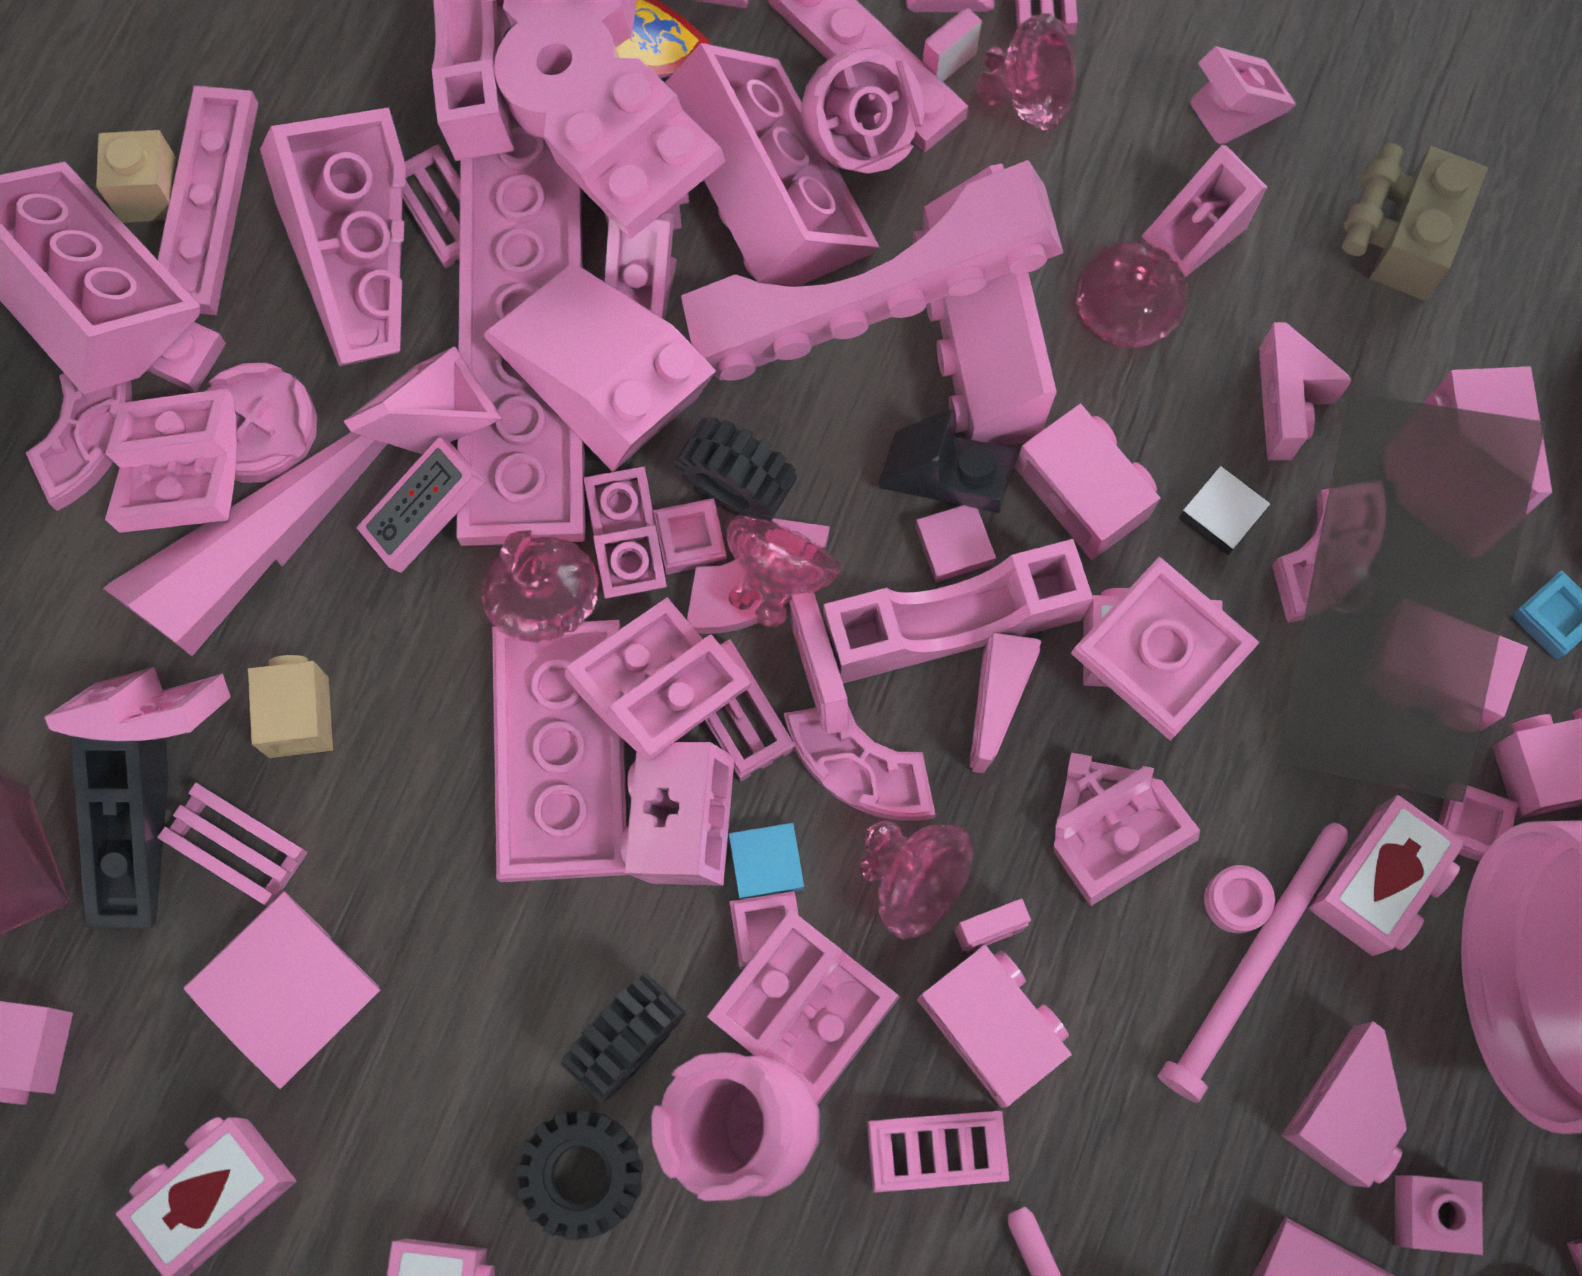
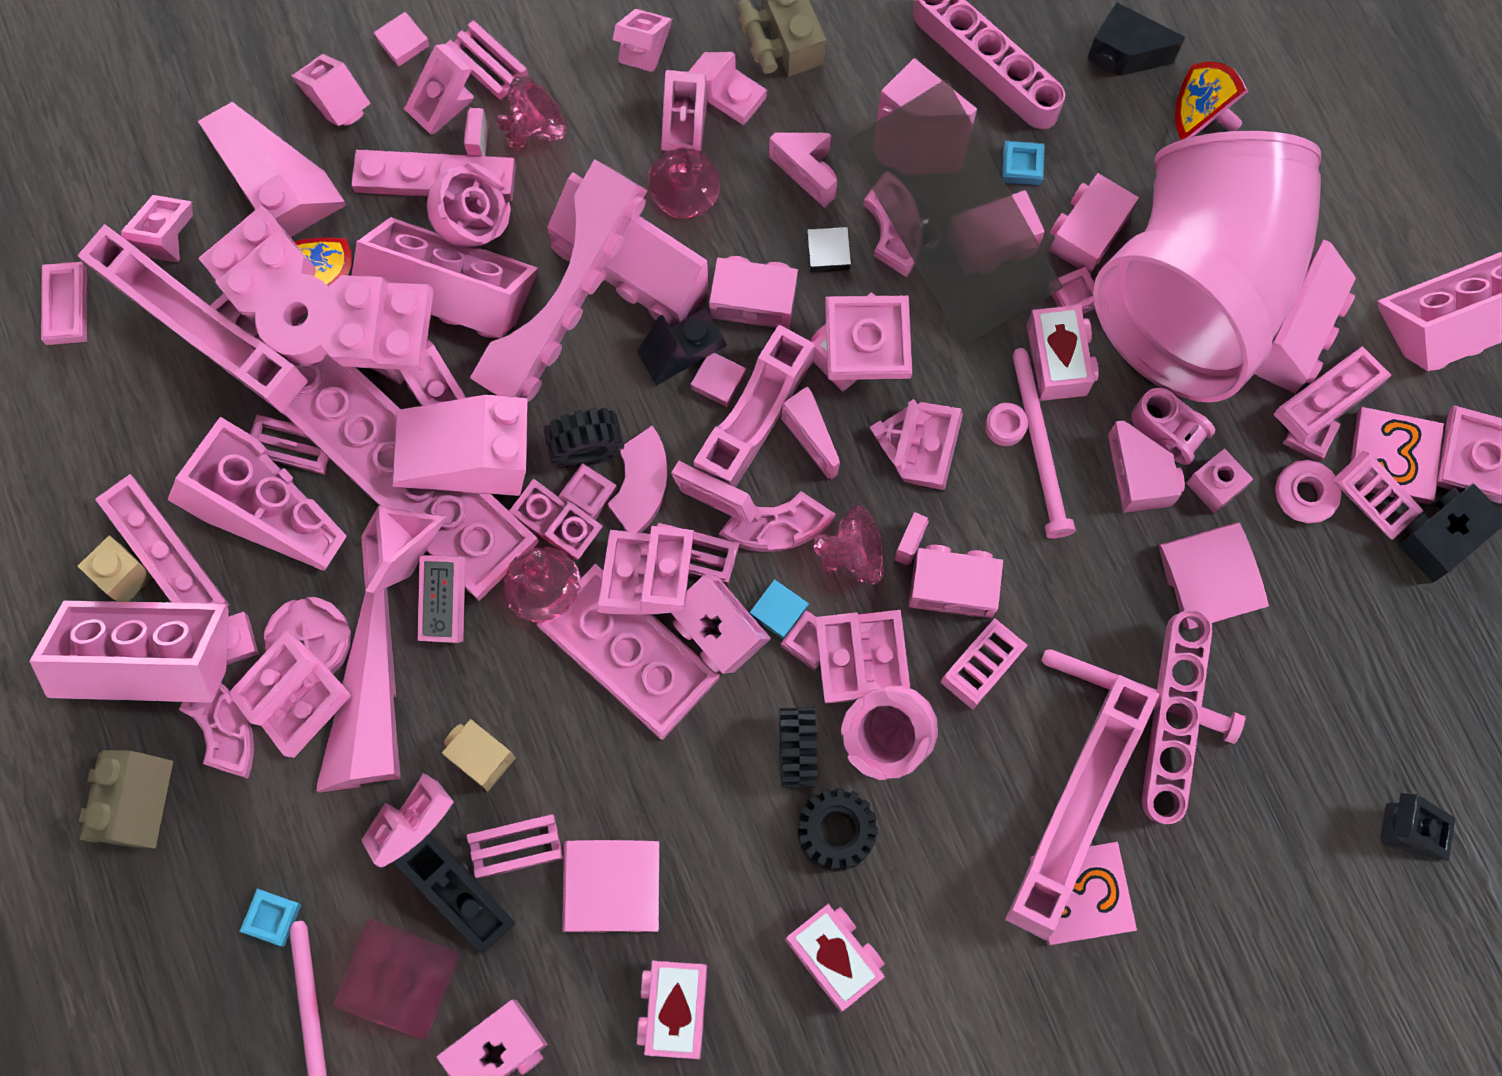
camera: 45 degrees left, 0 degrees up
clear pink hair [727,515,842,627] -> none
none -> bright pink slope [688,52,767,126]
none -> bright pink piece [1131,387,1215,465]

